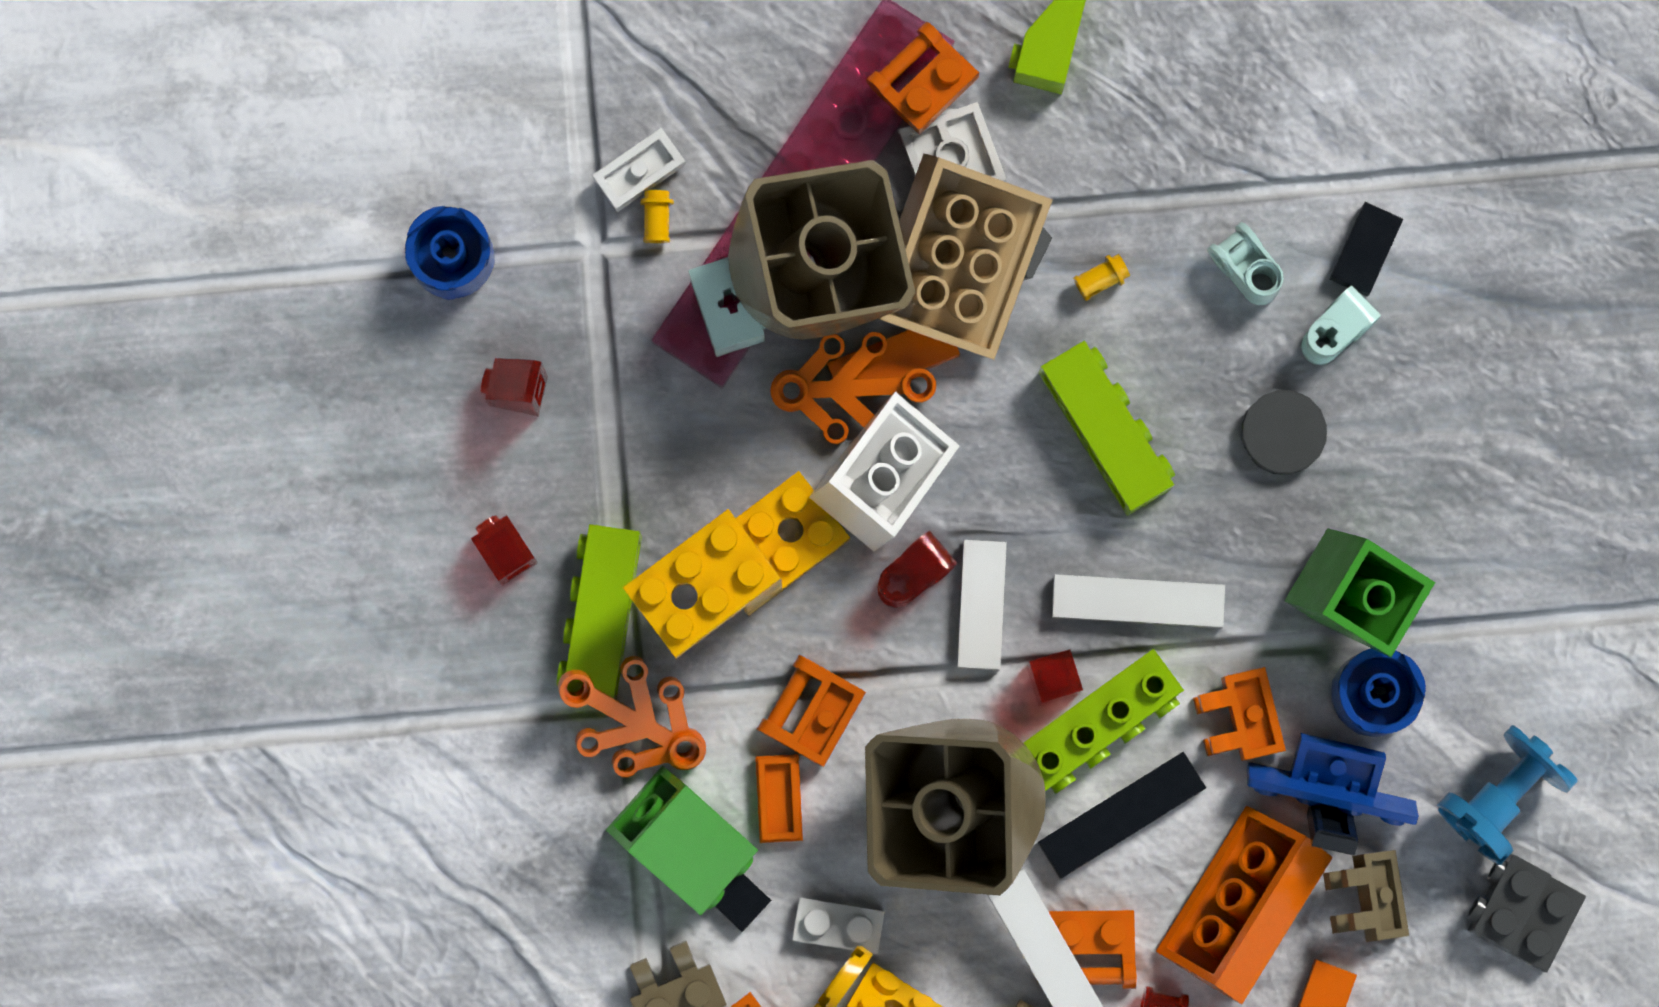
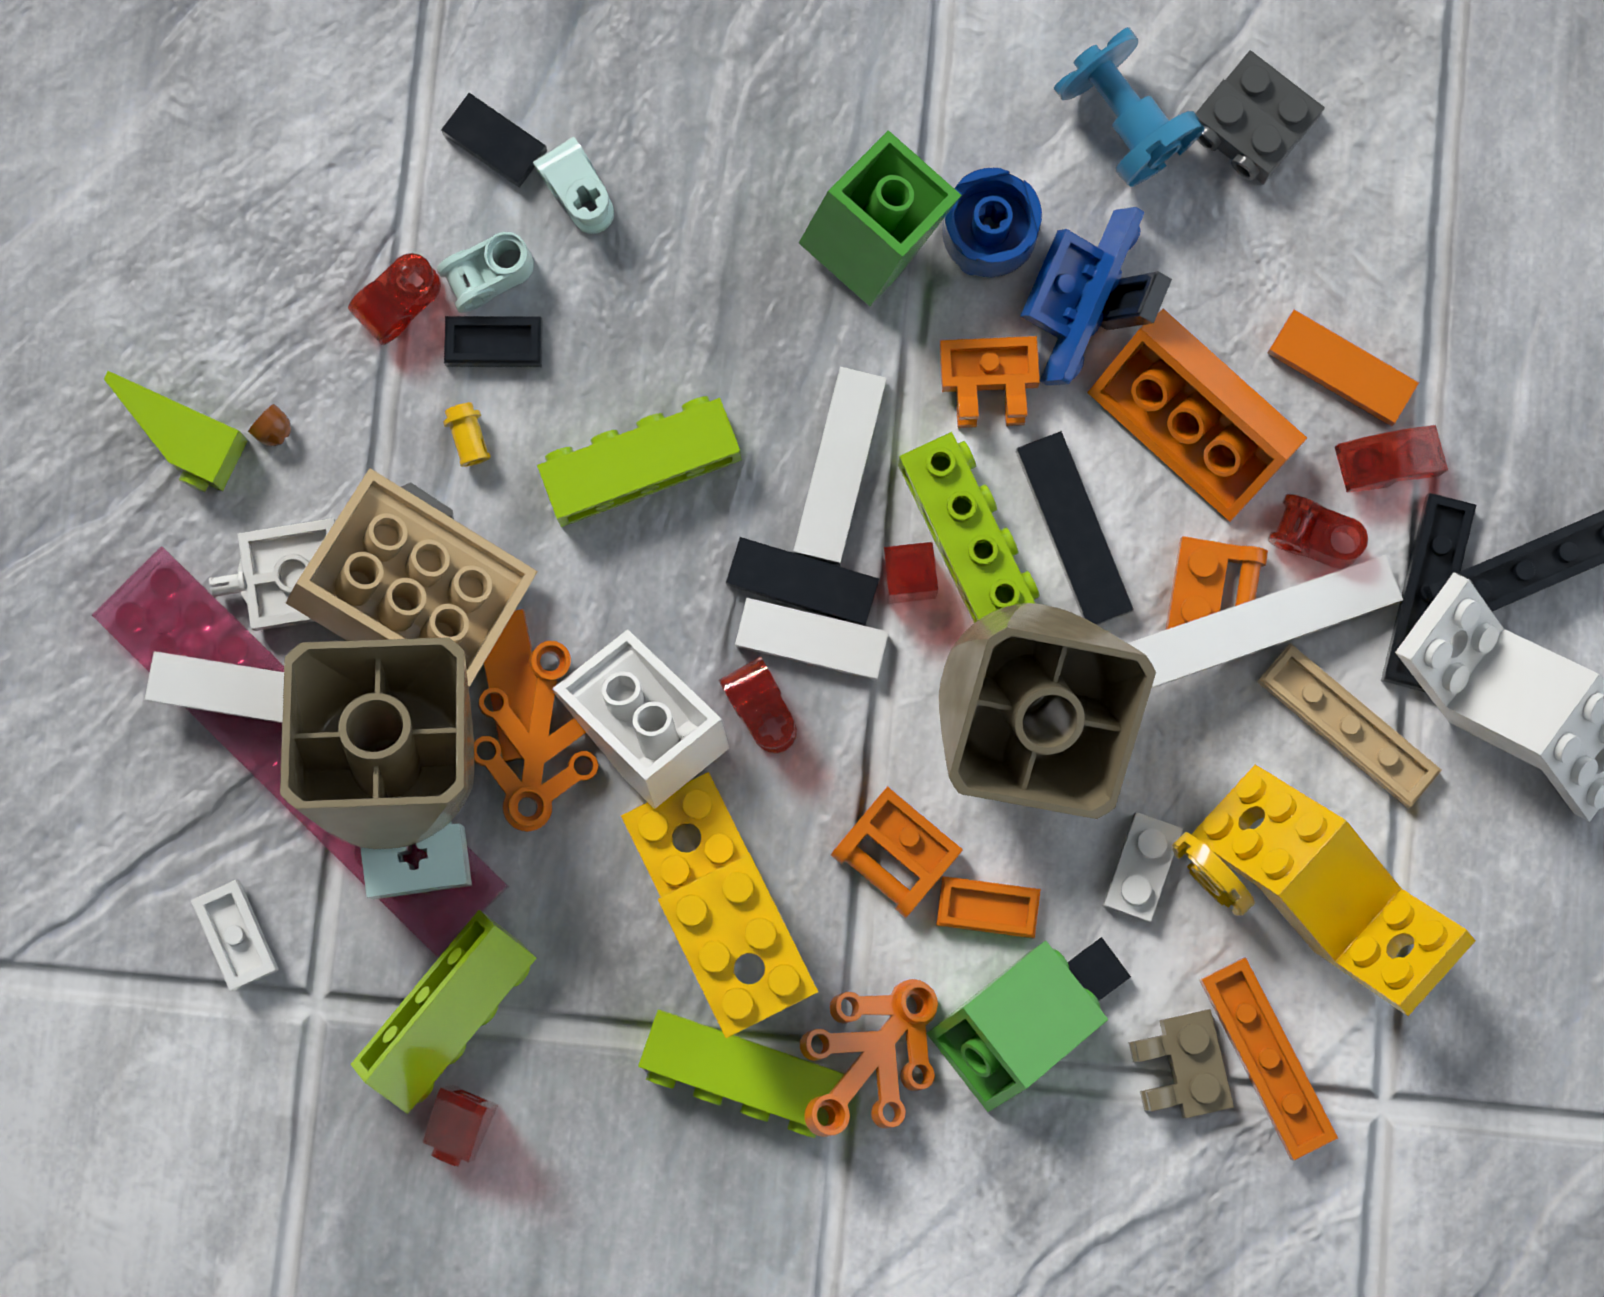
camera: 75 degrees left, 0 degrees up
blue brick [405,206,495,300] -> none
clear red brick [471,515,538,586] -> none
yellow pin [640,190,674,244] -> none
orange plate [866,22,979,135] -> none
dark grey tile [1241,390,1327,475] -> none
dark tan plate [1323,850,1410,942] -> none
none -> white tile [144,651,284,723]
none -> dark orange hinge [248,404,291,446]
none -> clear red piece [348,253,441,345]
none -> lime brick [350,910,537,1114]
none -> black tile [444,316,543,367]
none -> black tile [726,537,879,626]

